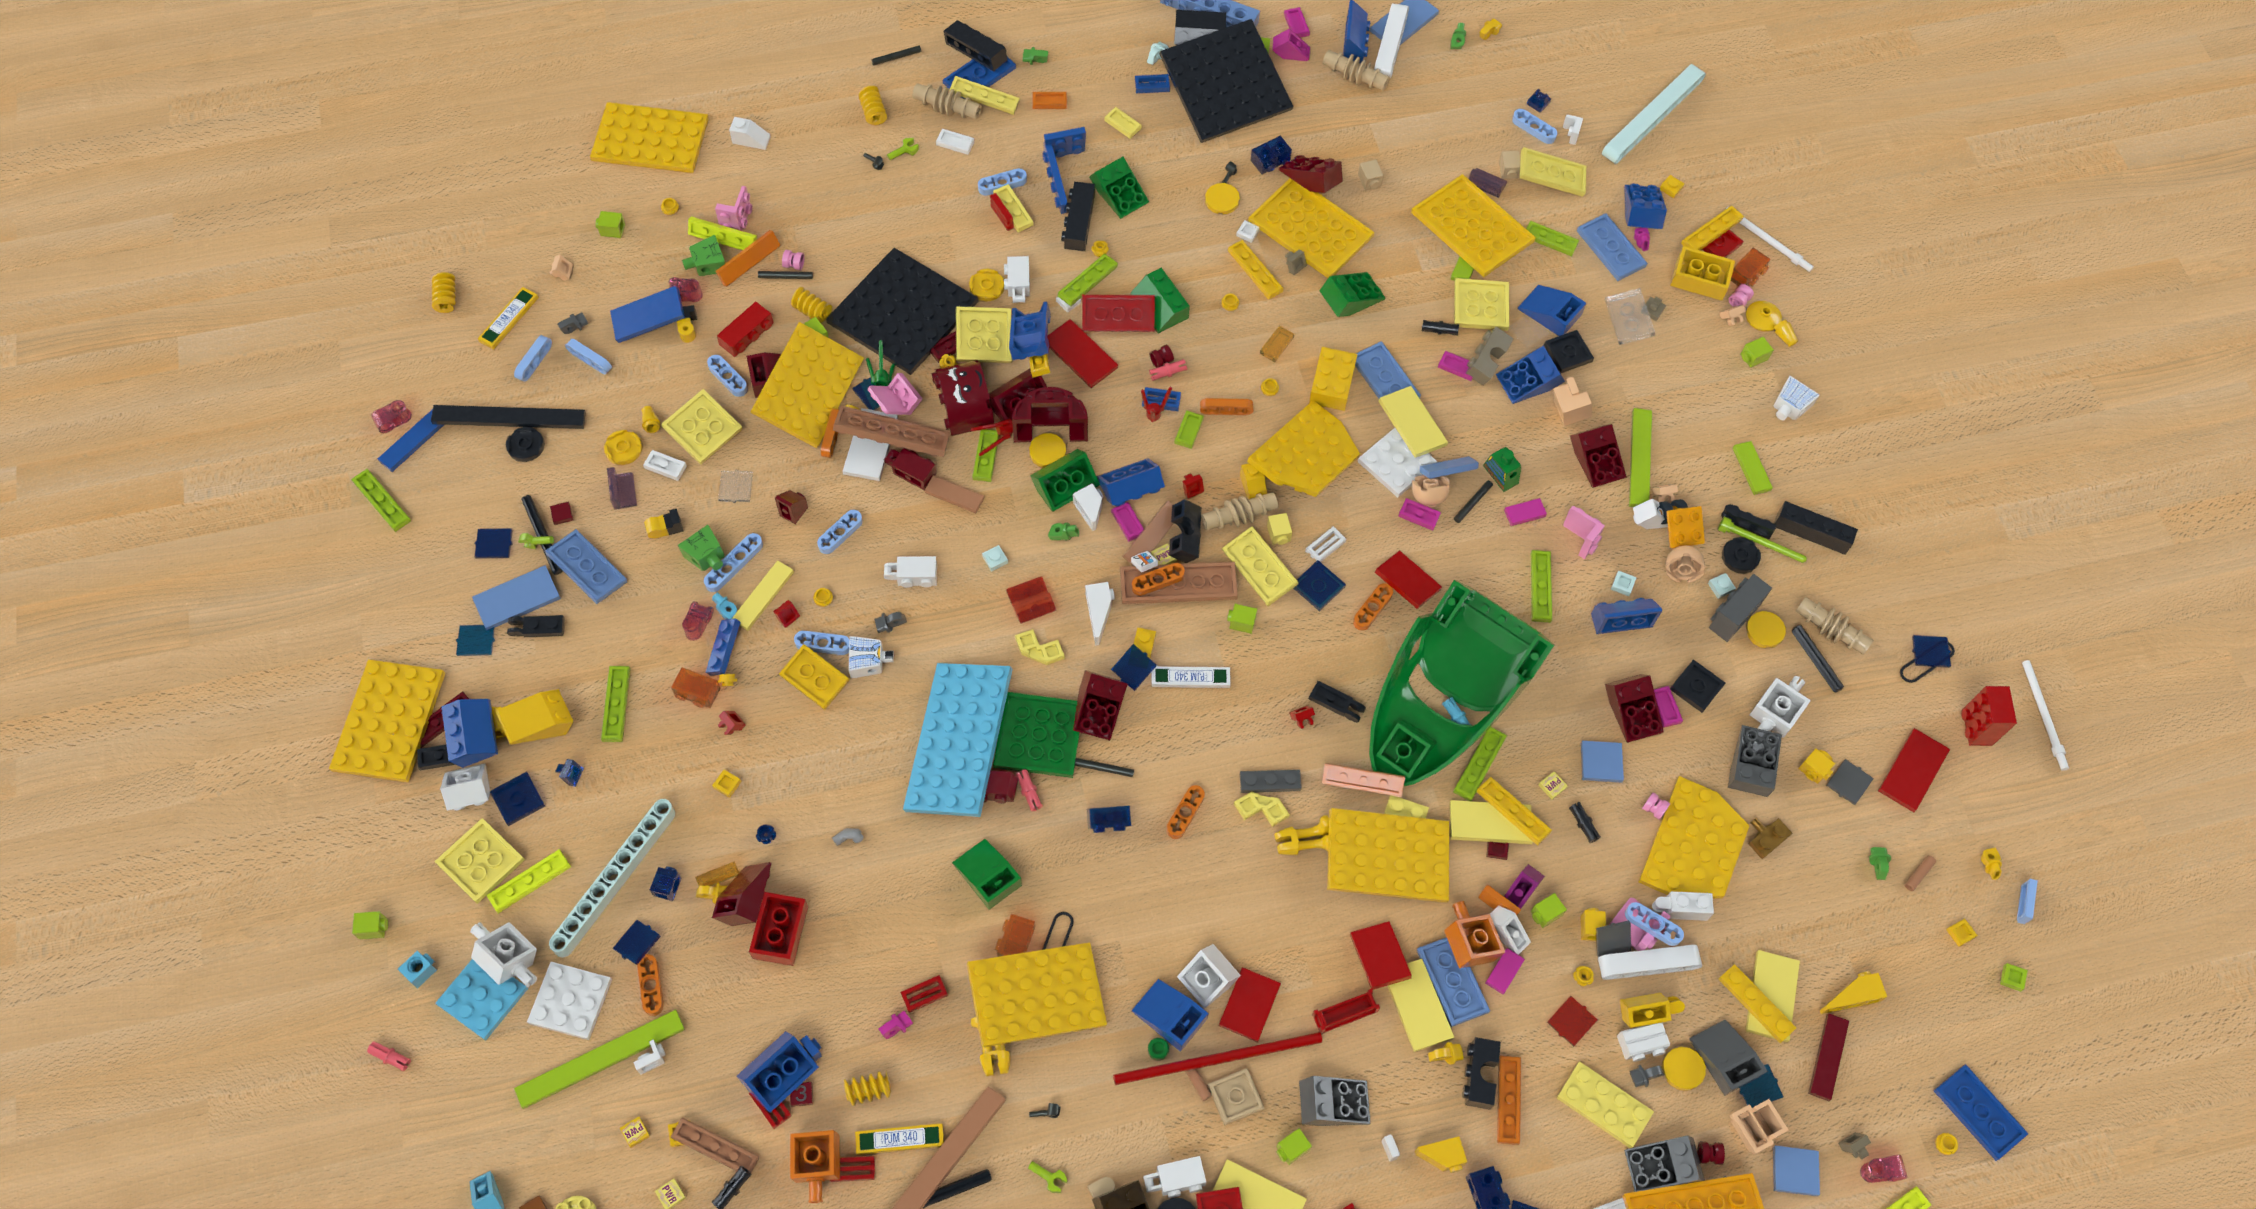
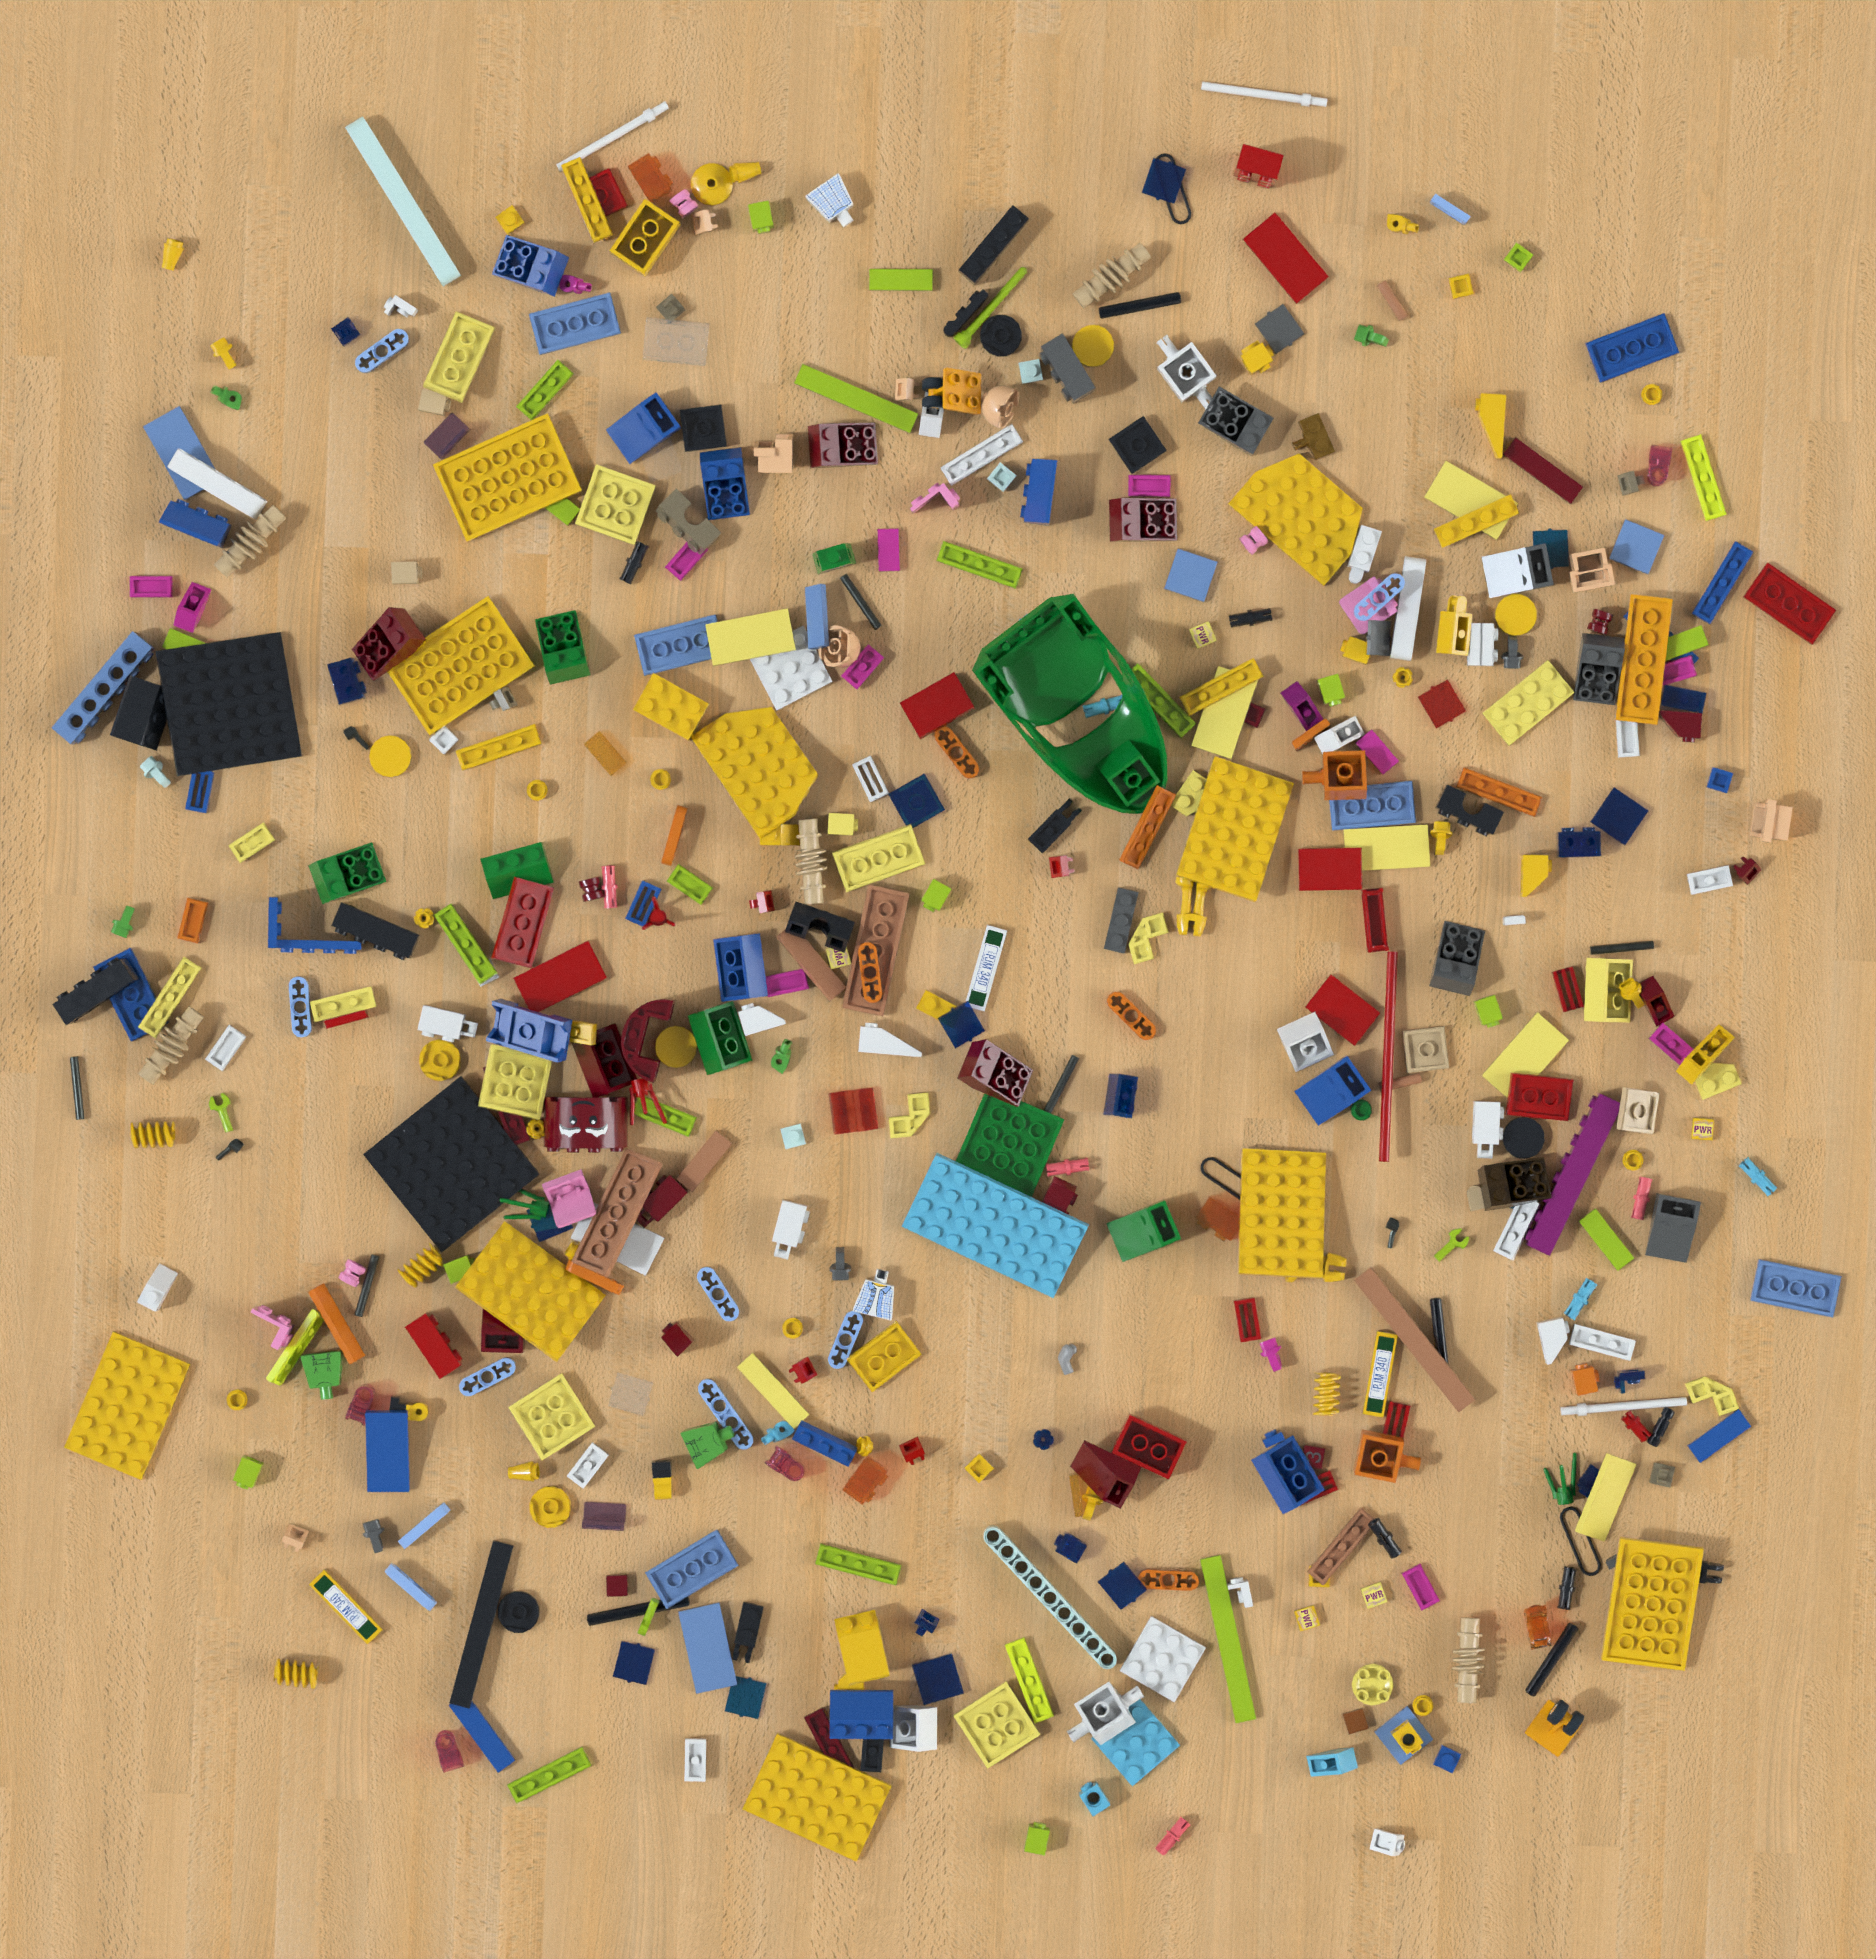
camera: 75 degrees left, 25 degrees up
tile [1131,551,1158,572] -> none
none -> white plate [684,1738,706,1782]
none -> white tile [940,424,1023,486]

